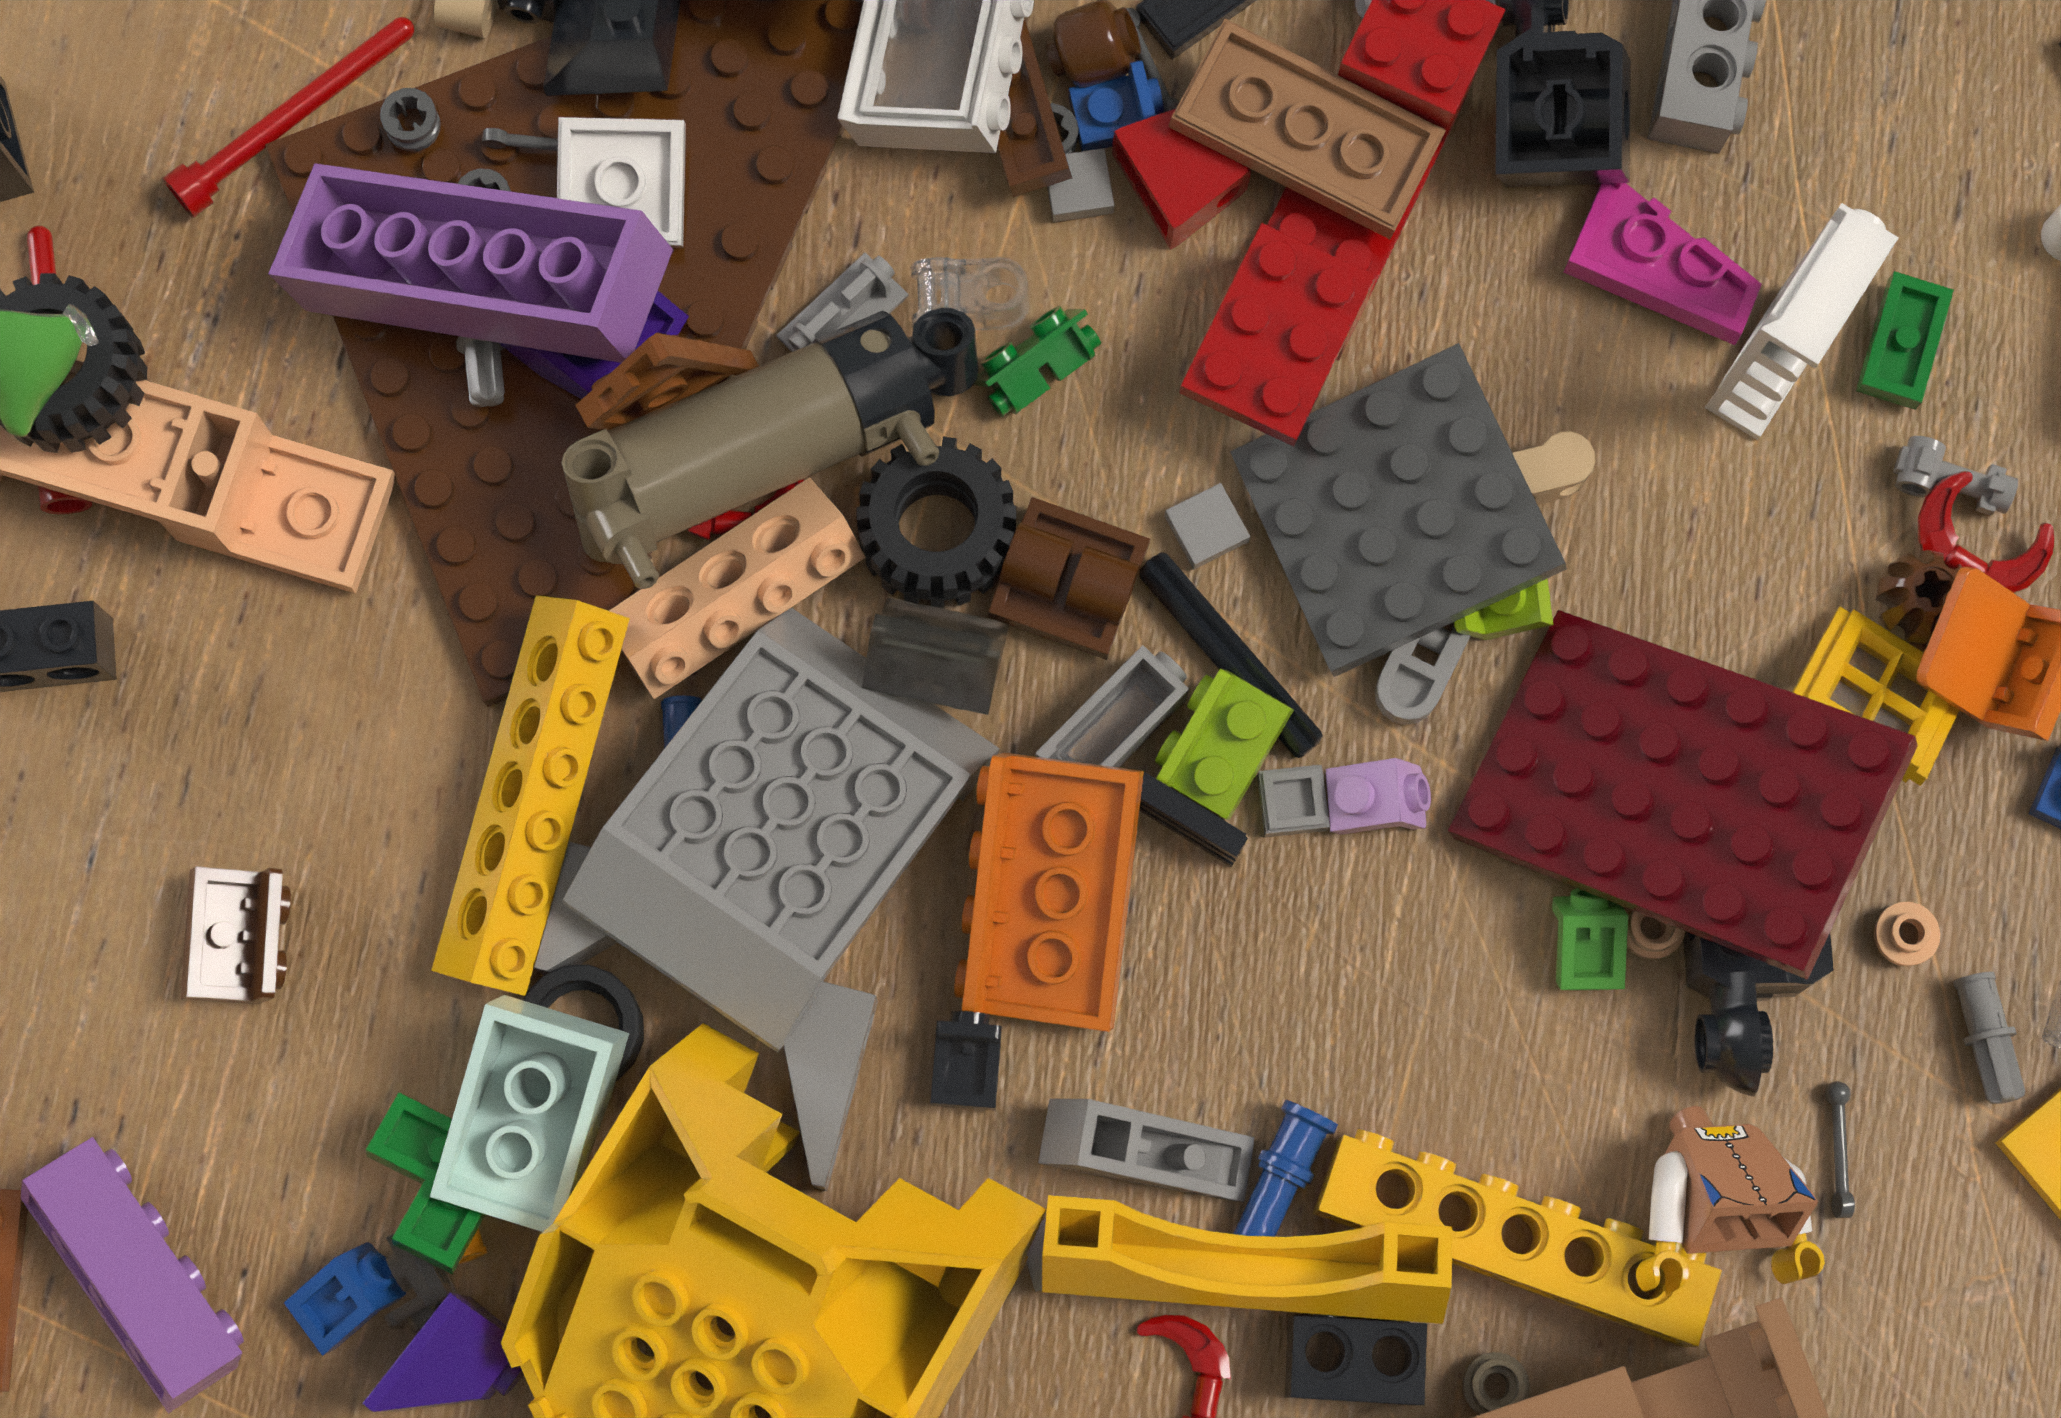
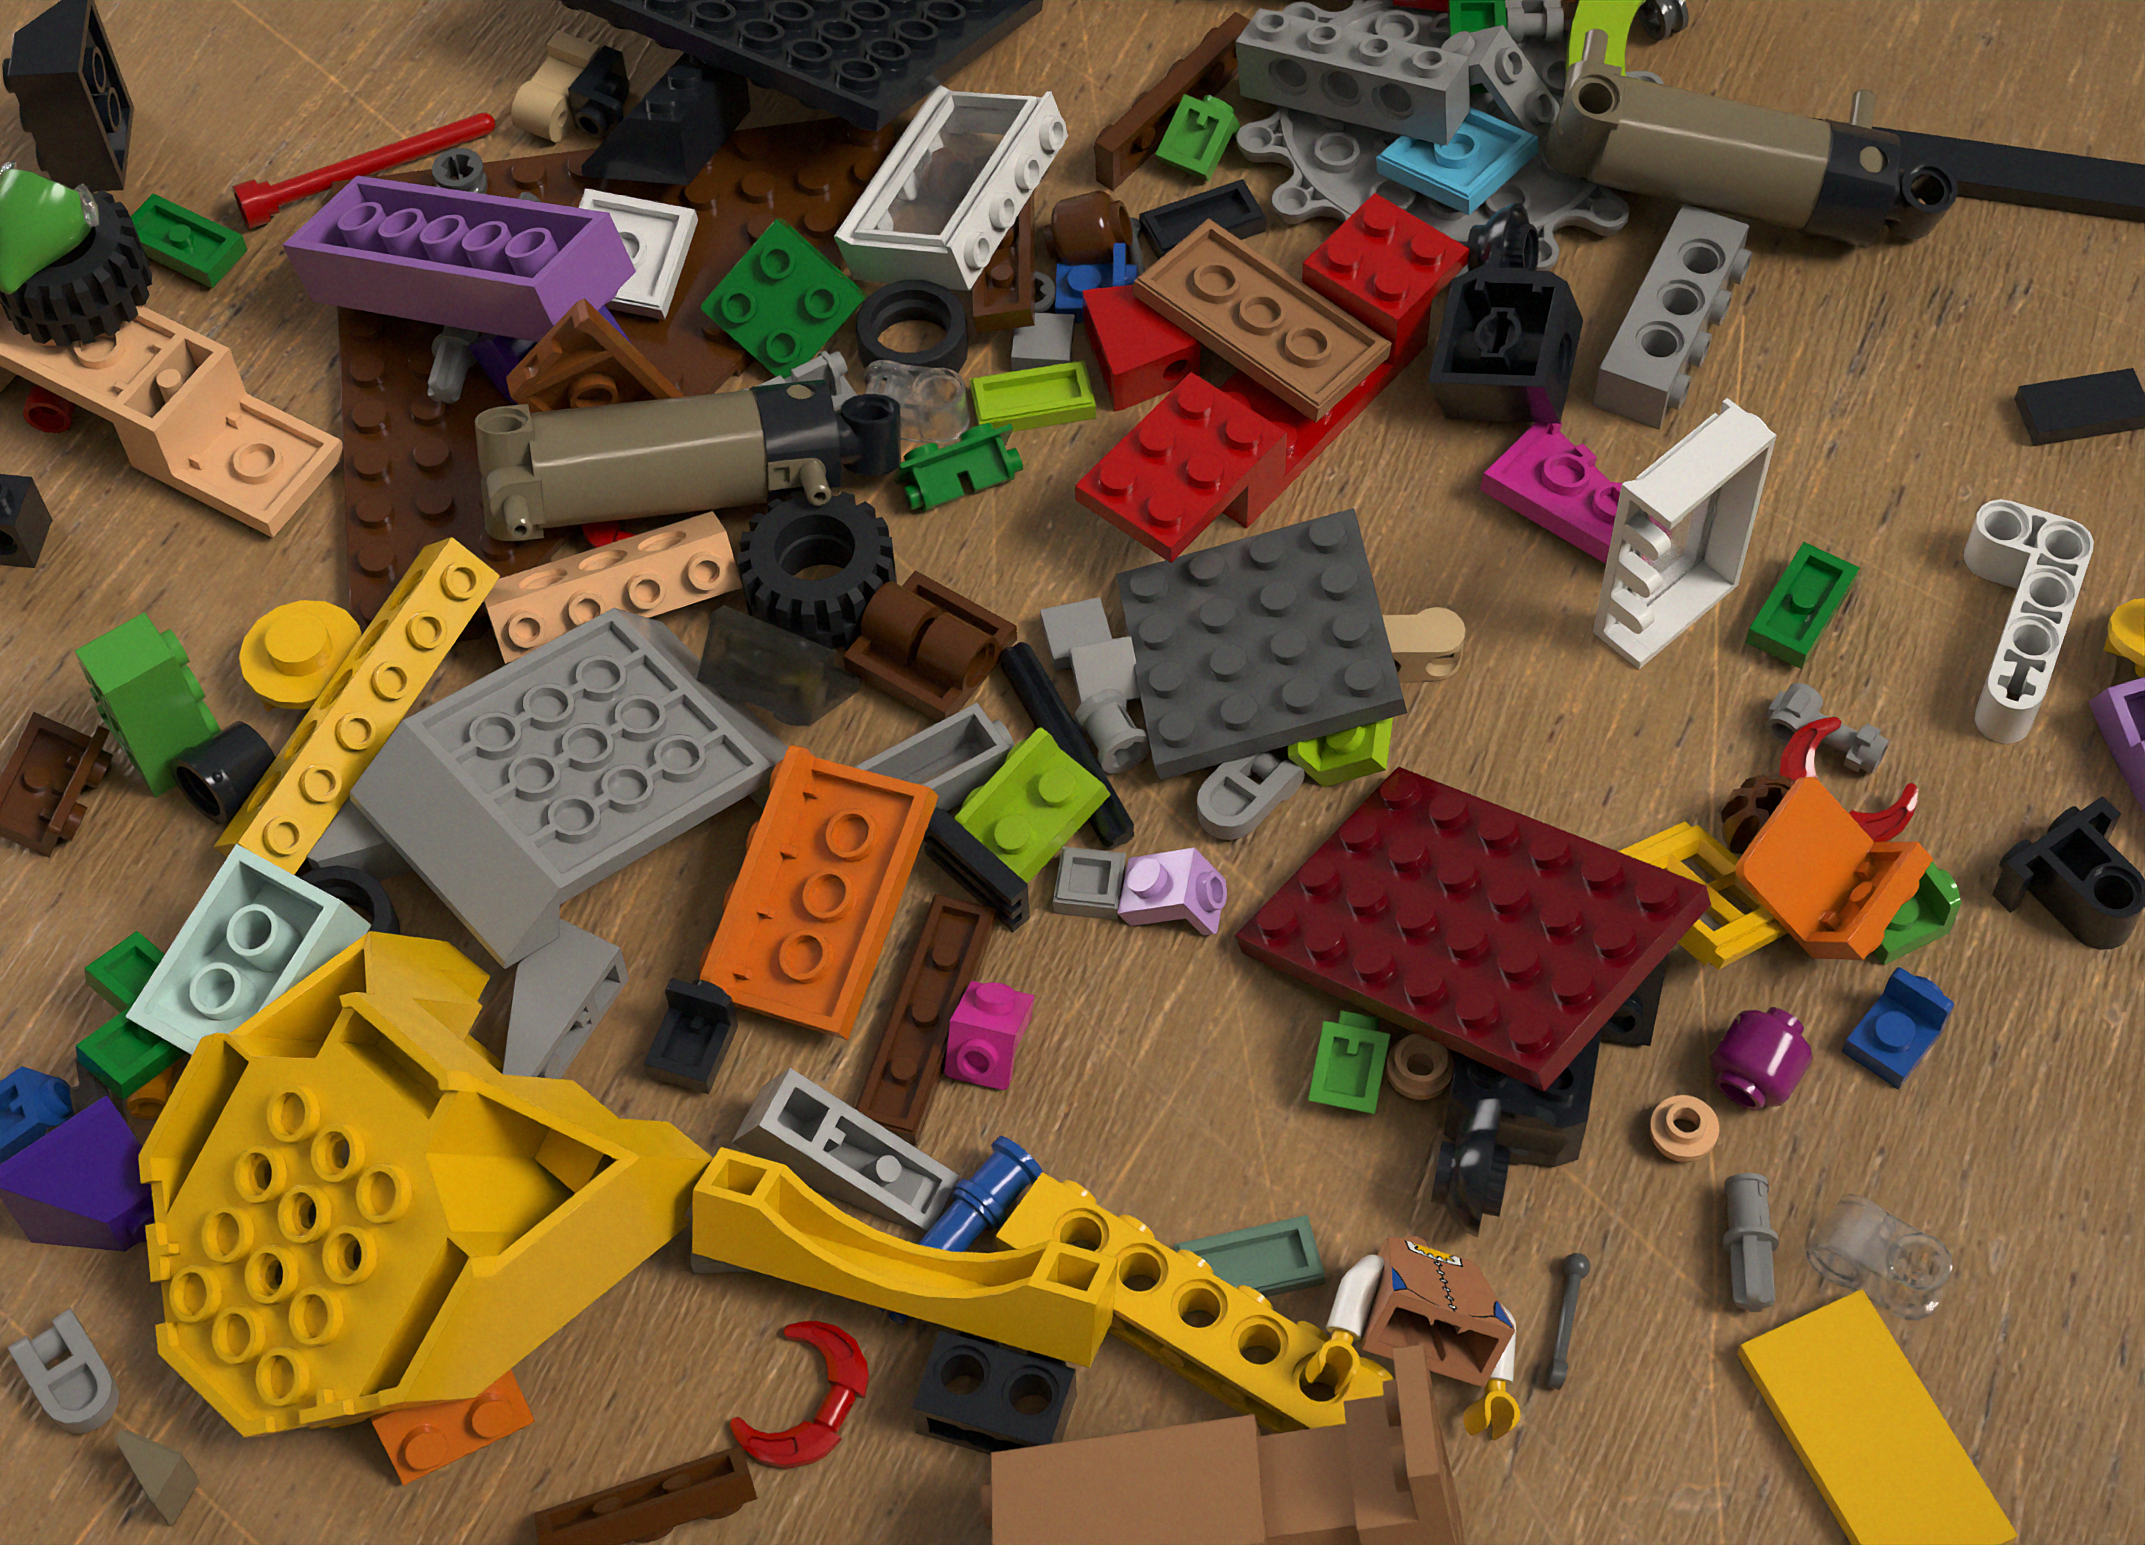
camera: 20 degrees right, 20 degrees down
none -> bright green wedge [74,612,221,798]
none -> green plate [130,193,248,288]
none -> black piece [169,721,276,824]
none -> yellow piece [239,600,362,712]
none -> green bracket [701,218,868,379]
none -> reddish brown tile [855,893,998,1146]
none -> black tyre [856,280,968,392]
none -> dark pink bracket [944,981,1035,1090]
none -> lime tile [969,360,1096,432]
none -> light grey tile [1068,636,1141,705]
none -> light grey bush [1074,689,1151,774]
none -> sand green tile [1174,1215,1326,1314]
none -> magenta head [1710,1007,1813,1111]

